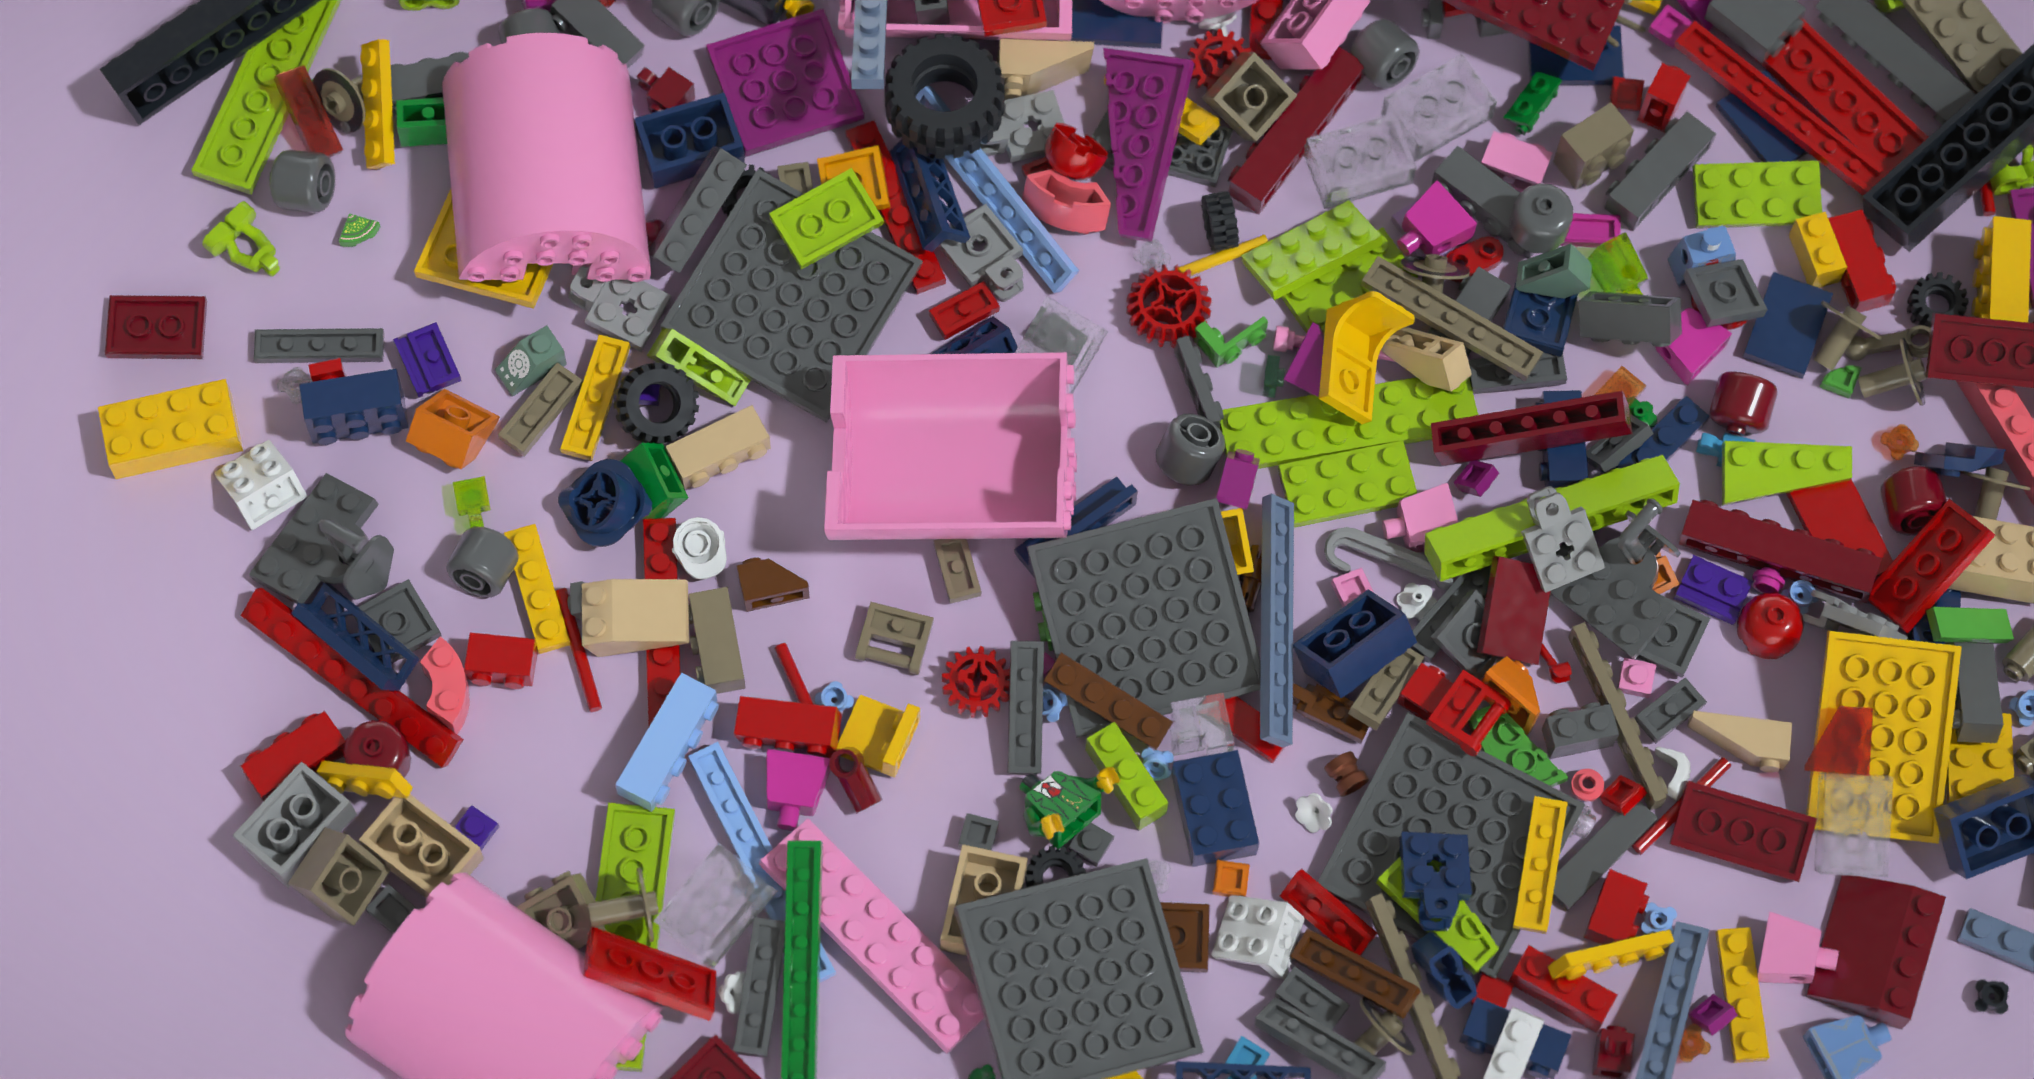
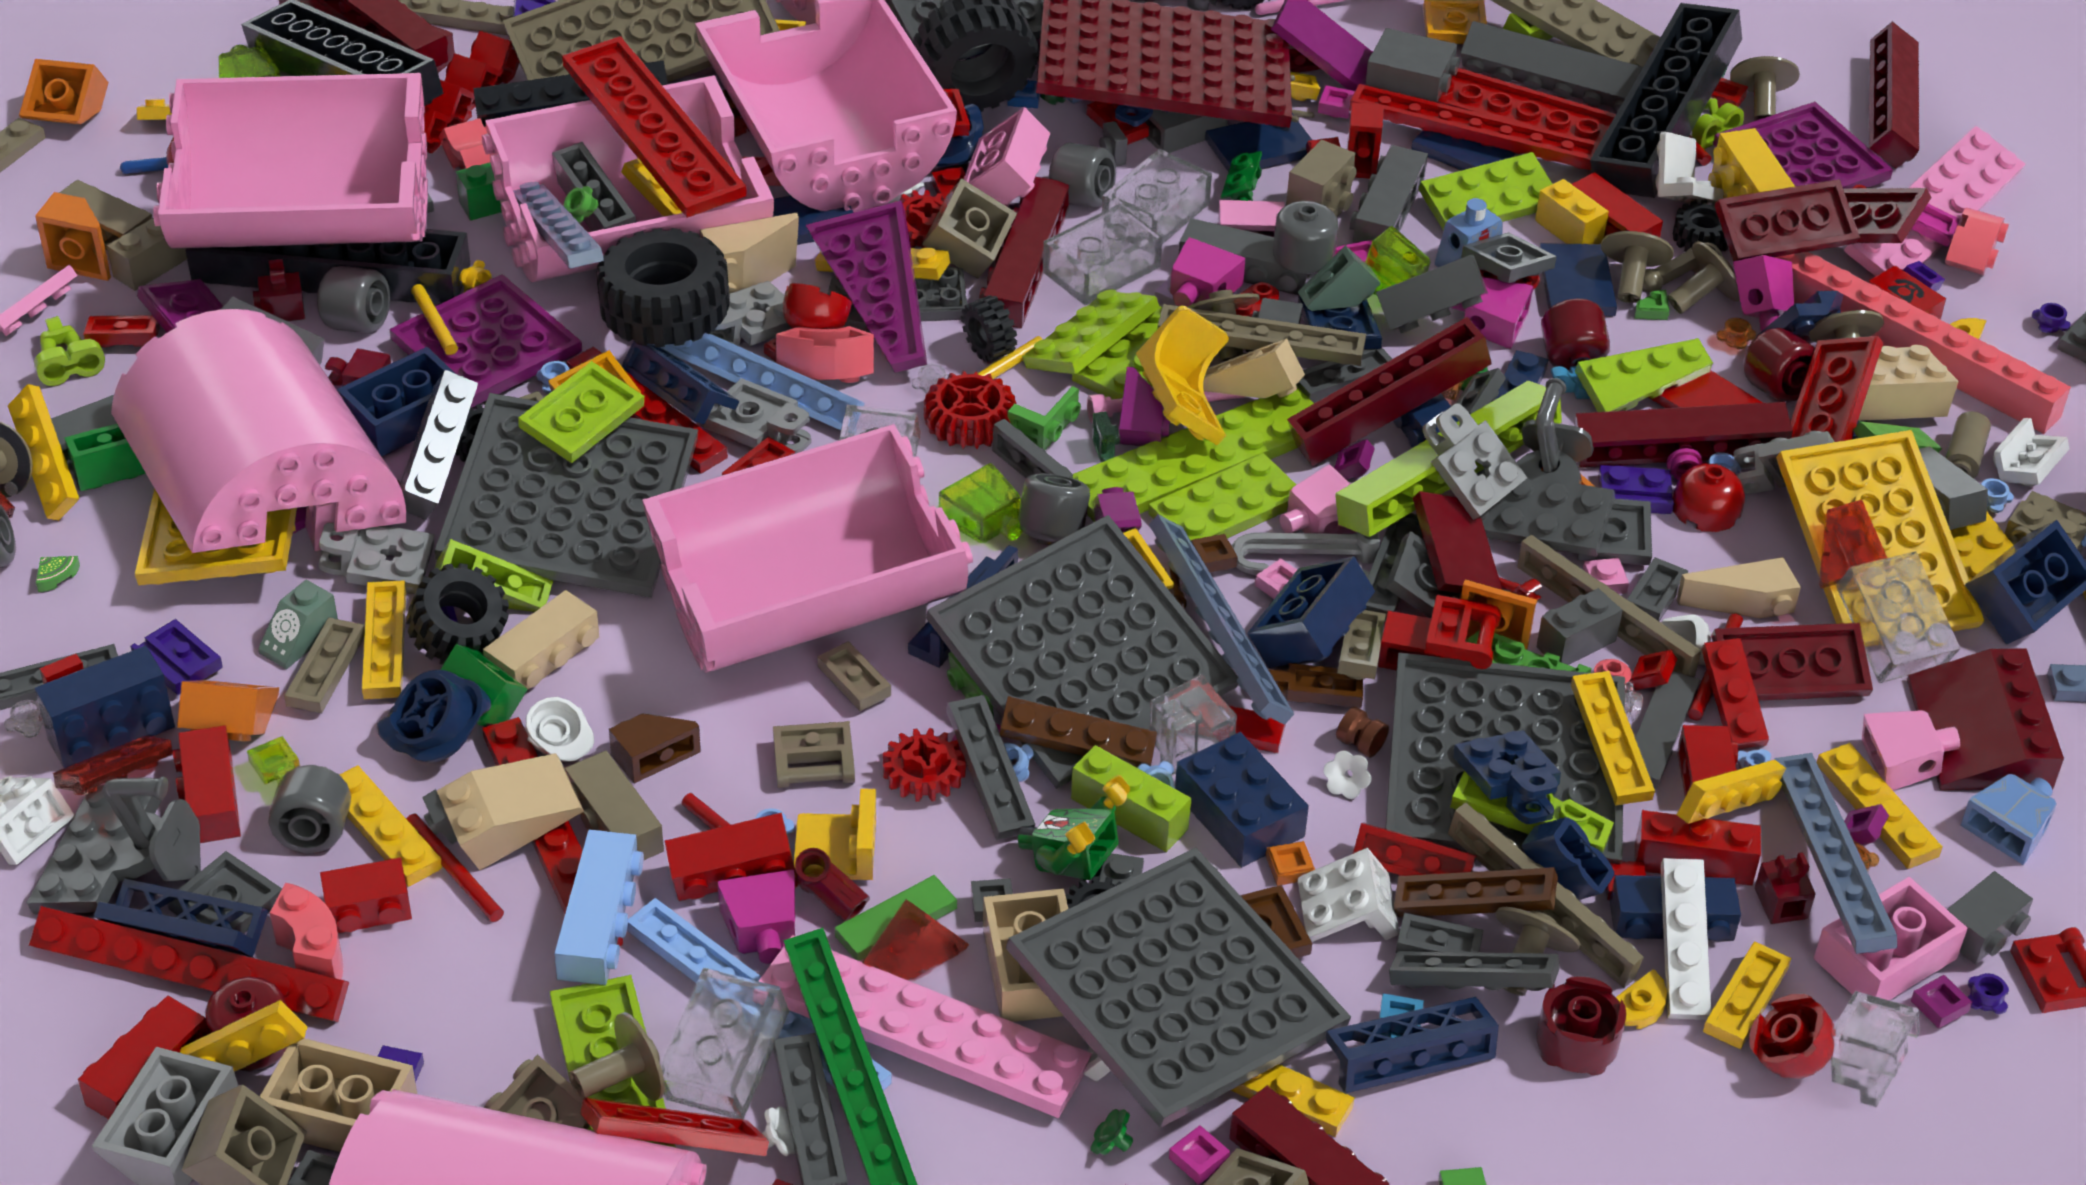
camera: 20 degrees left, 25 degrees down
none -> clear red plate [53,736,173,795]
none -> red brick [173,725,241,843]
none -> yellow bar [411,284,458,355]
none -> light blue plate [536,361,570,393]
none -> bright green tile [835,875,957,961]
none -> clear red wing [862,899,969,981]
none -> clear neon green torso [939,462,1022,543]
none -> reddish brown plate [1191,534,1238,573]
none -> white bracket [1656,132,1723,203]
none -> red plate [1701,638,1770,749]
none -> dark pink torso [1733,255,1794,331]

